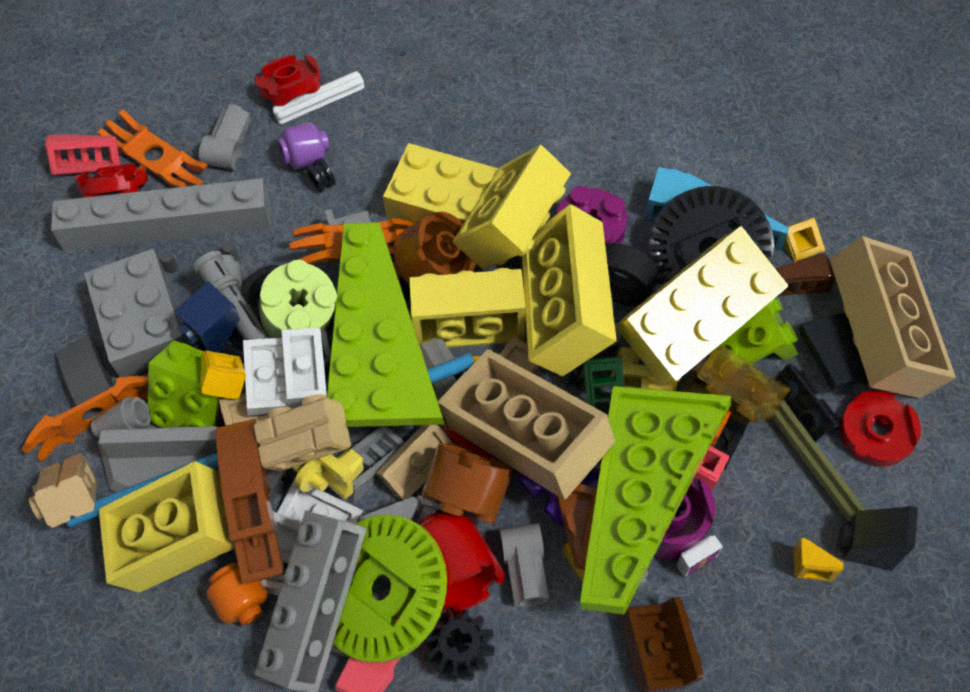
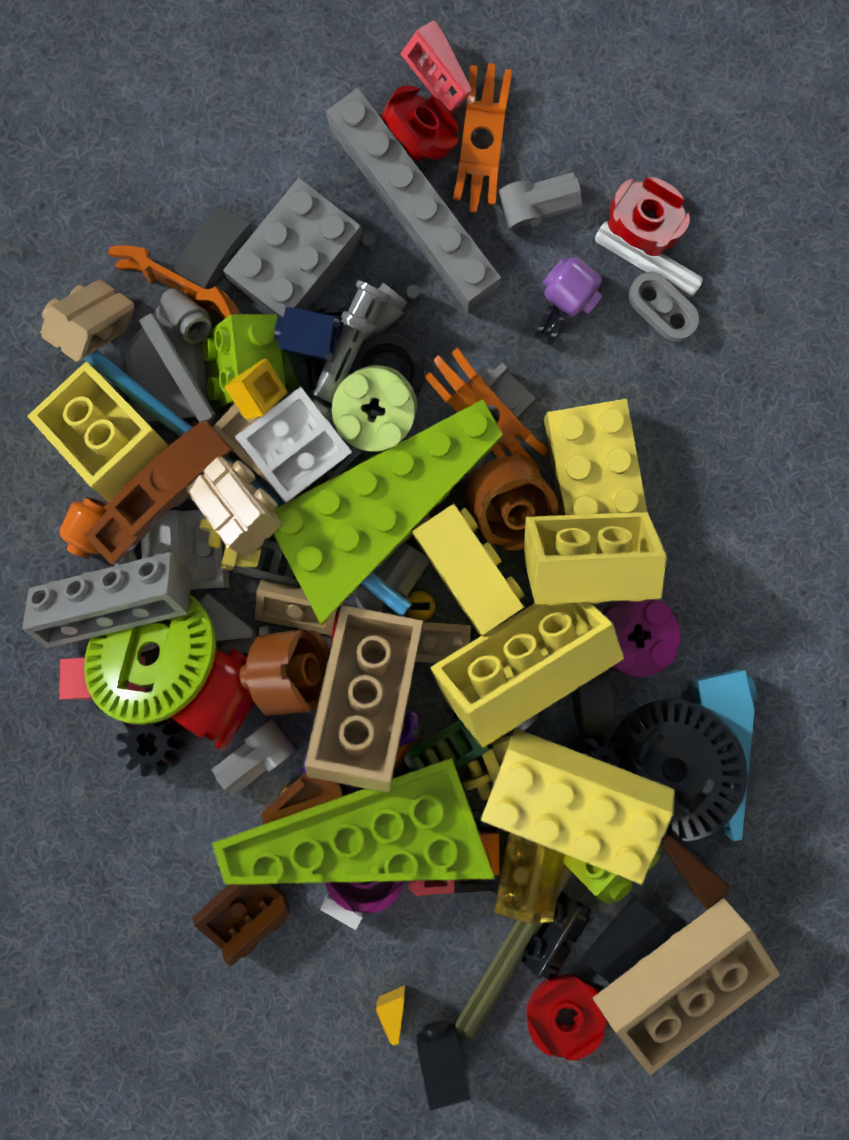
camera: 65 degrees right, 25 degrees up
yellow slope [783,218,825,262] -> none
none -> light grey plate [628,272,699,342]

